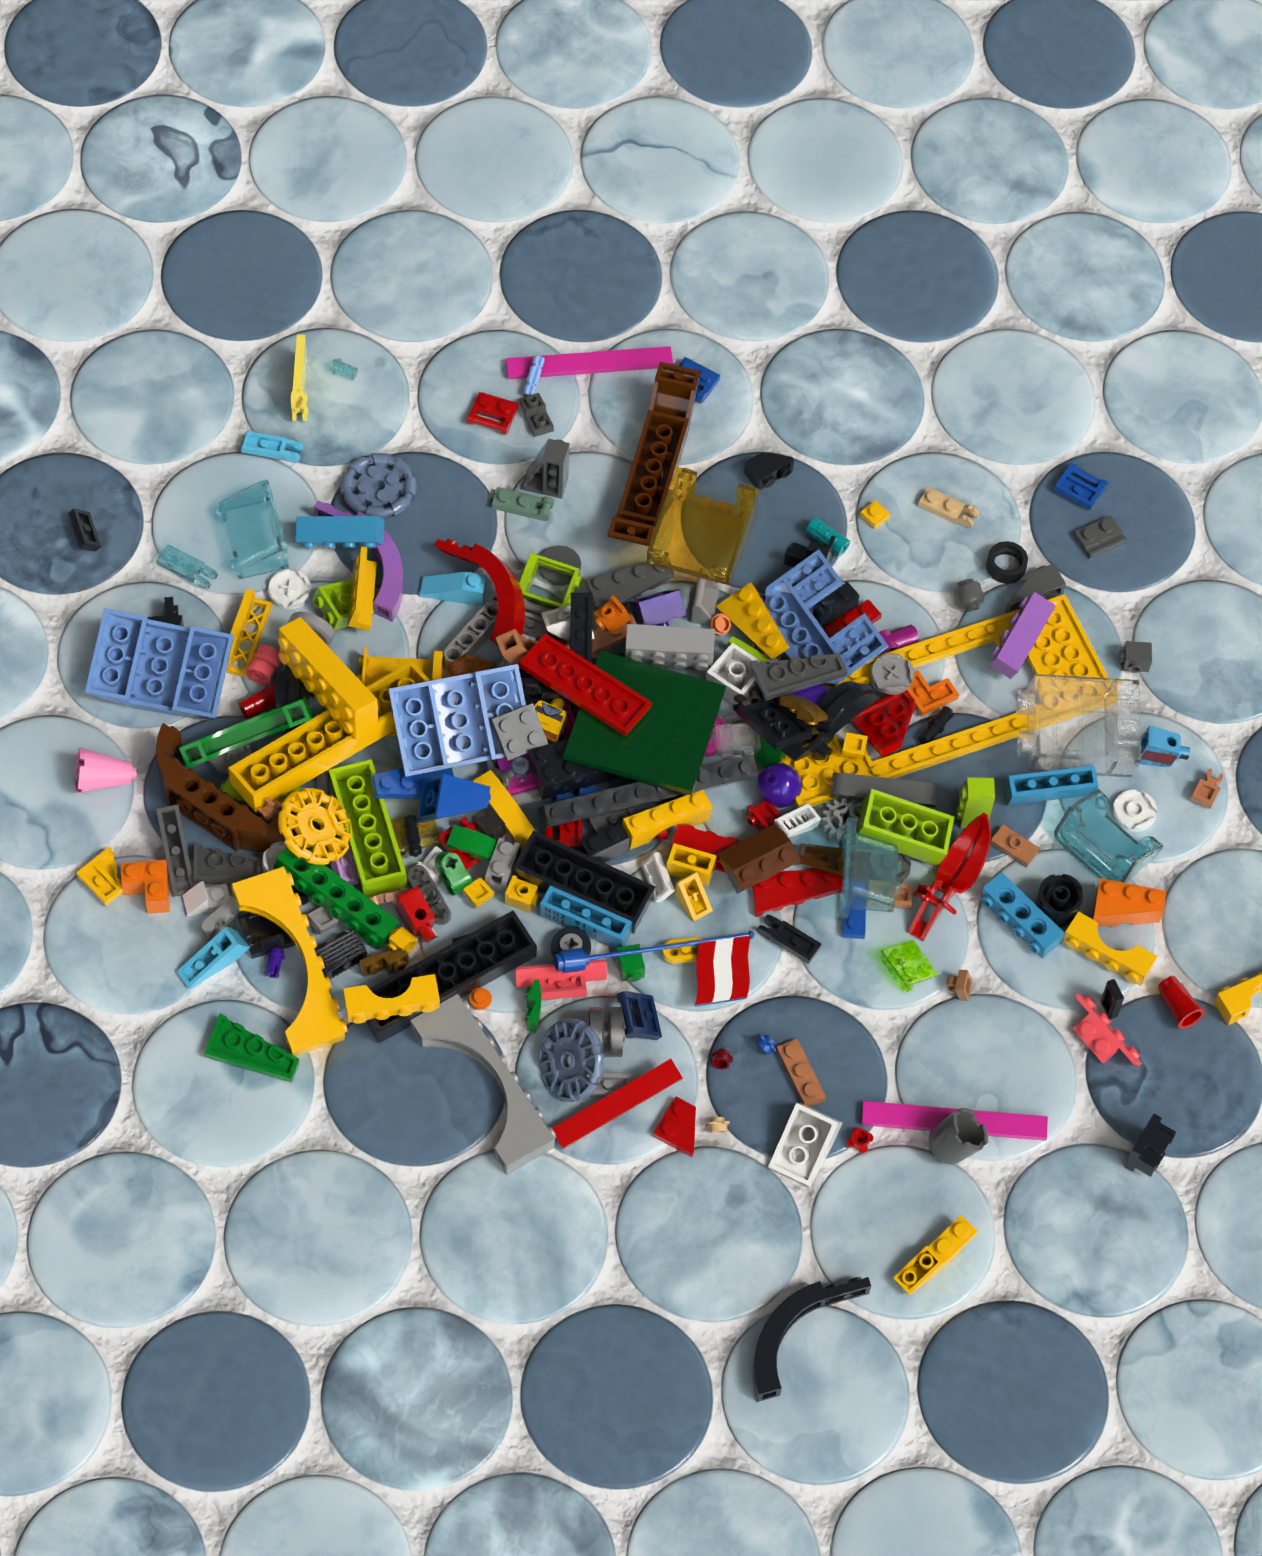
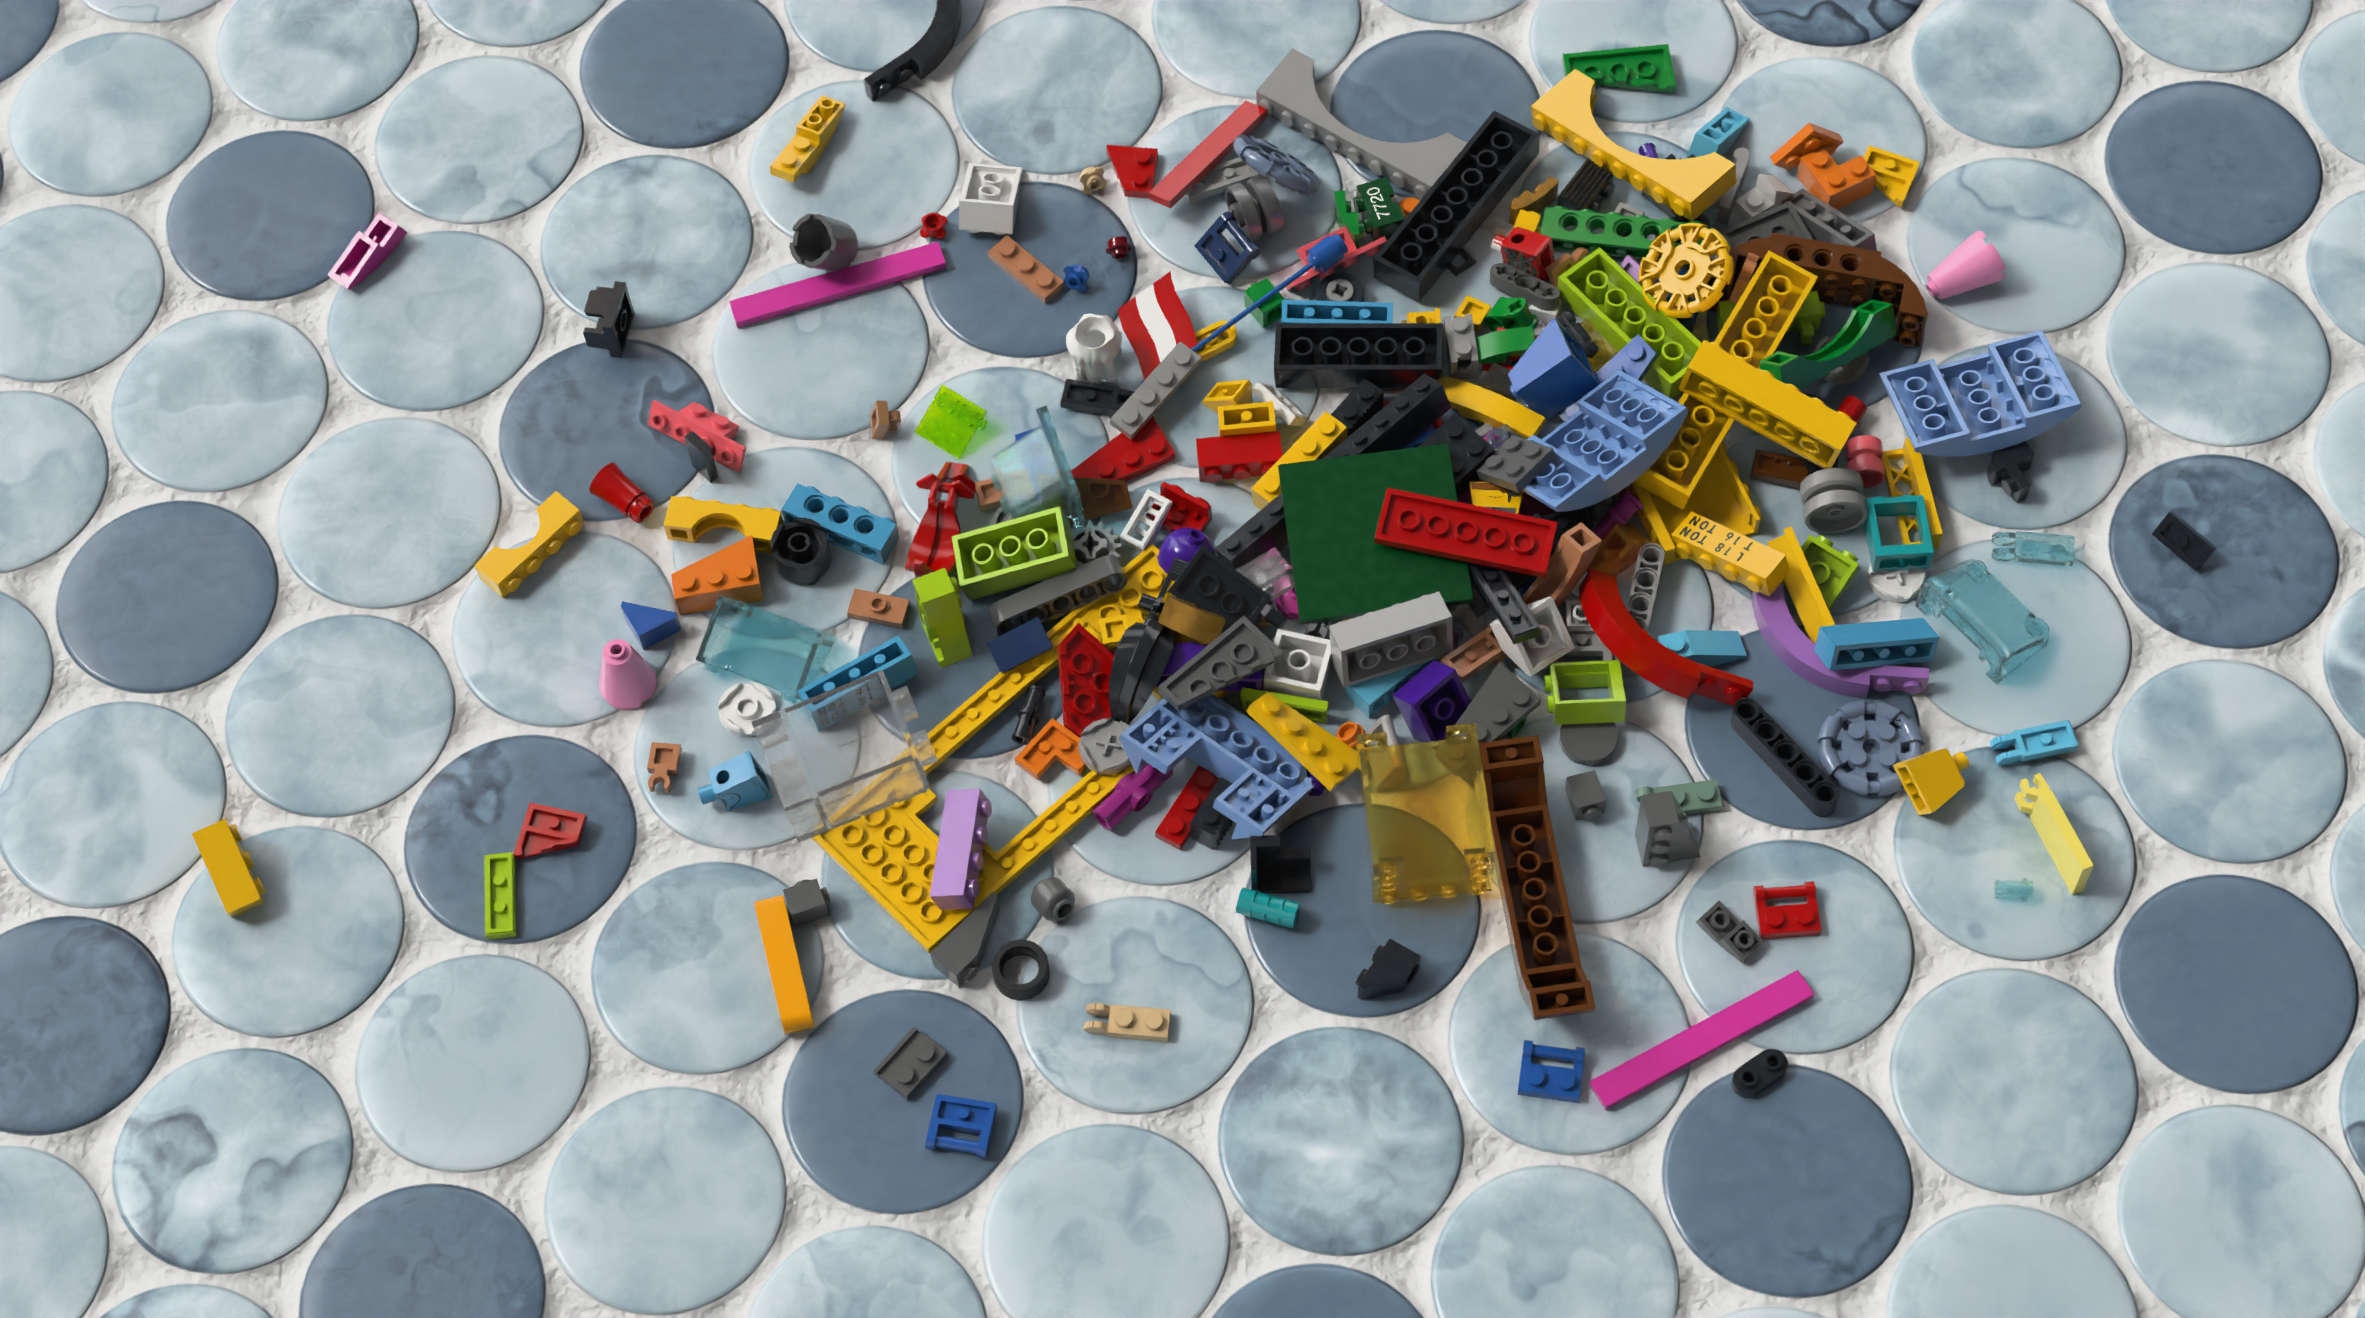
camera: 165 degrees right, 0 degrees up
yellow arch [343,974,440,1024] -> none
light blue axle [523,356,545,396] -> none
orange brick [594,595,631,635] -> none
reddish brown slope [717,824,801,894] -> none
yellow plate [860,500,890,529] -> none
none -> bright pink cone [599,639,657,710]
none -> blue slope [621,601,681,650]
none -> light orange beam [754,895,815,1035]
none -> dark blue panel [986,617,1053,673]
none -> white piece [1066,313,1122,384]
none -> light grey plate [1110,342,1202,440]
none -> dark green brick [1353,177,1405,241]
none -> dark grey brick [1565,770,1606,821]
none -> yellow brick [1671,511,1789,597]
none -> black beam [1731,698,1839,817]
none -> black plate [1731,1049,1788,1098]
none -> orange plate [1770,123,1844,171]
none -> teal window [1864,494,1934,572]
none -> yellow torso [1893,748,1969,815]

